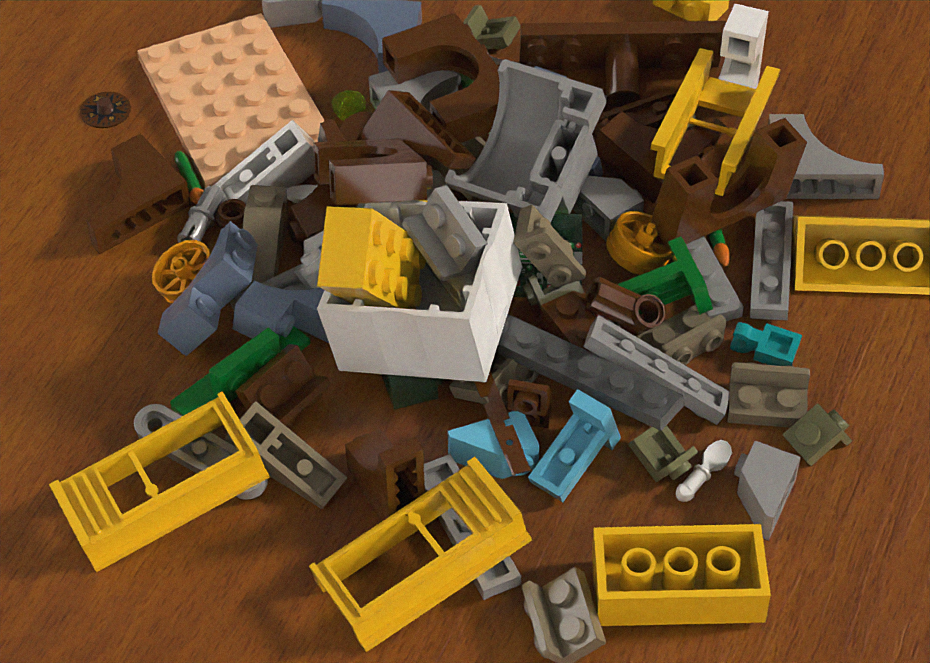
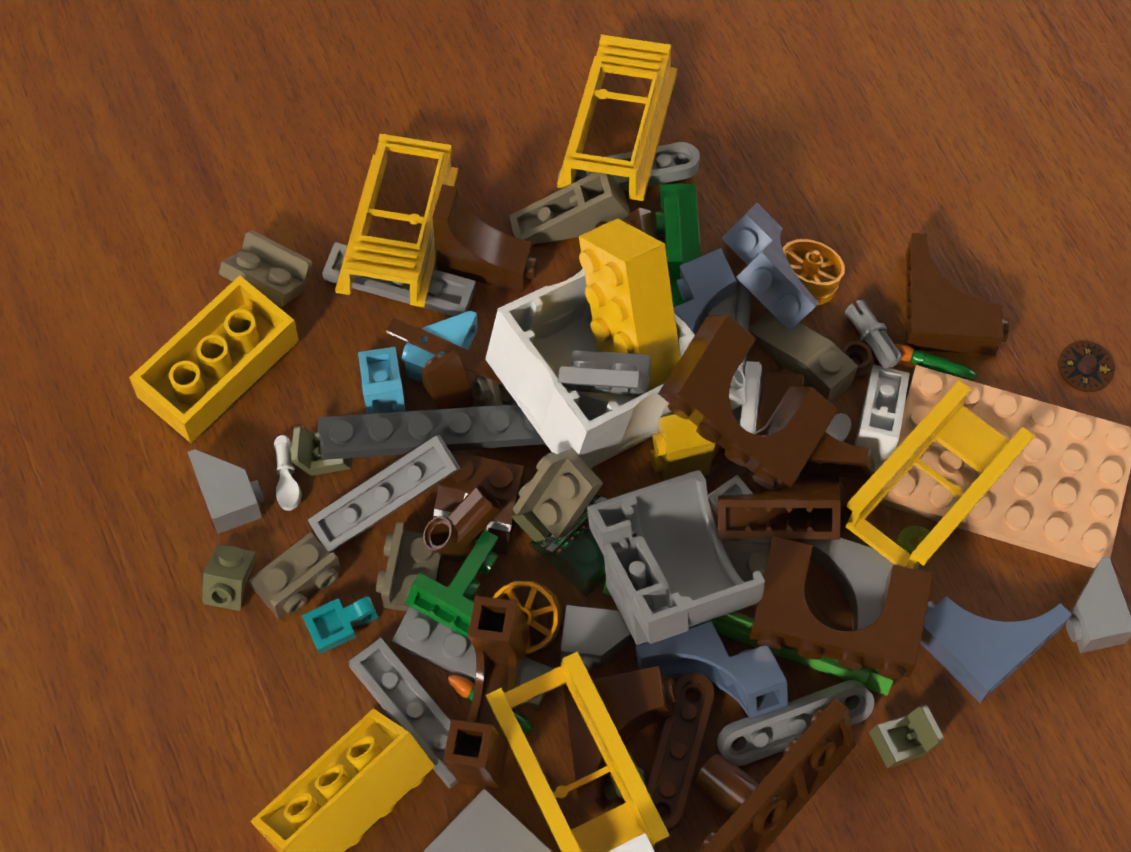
camera: 130 degrees right, 15 degrees up
none -> yellow piece [846,380,1035,569]

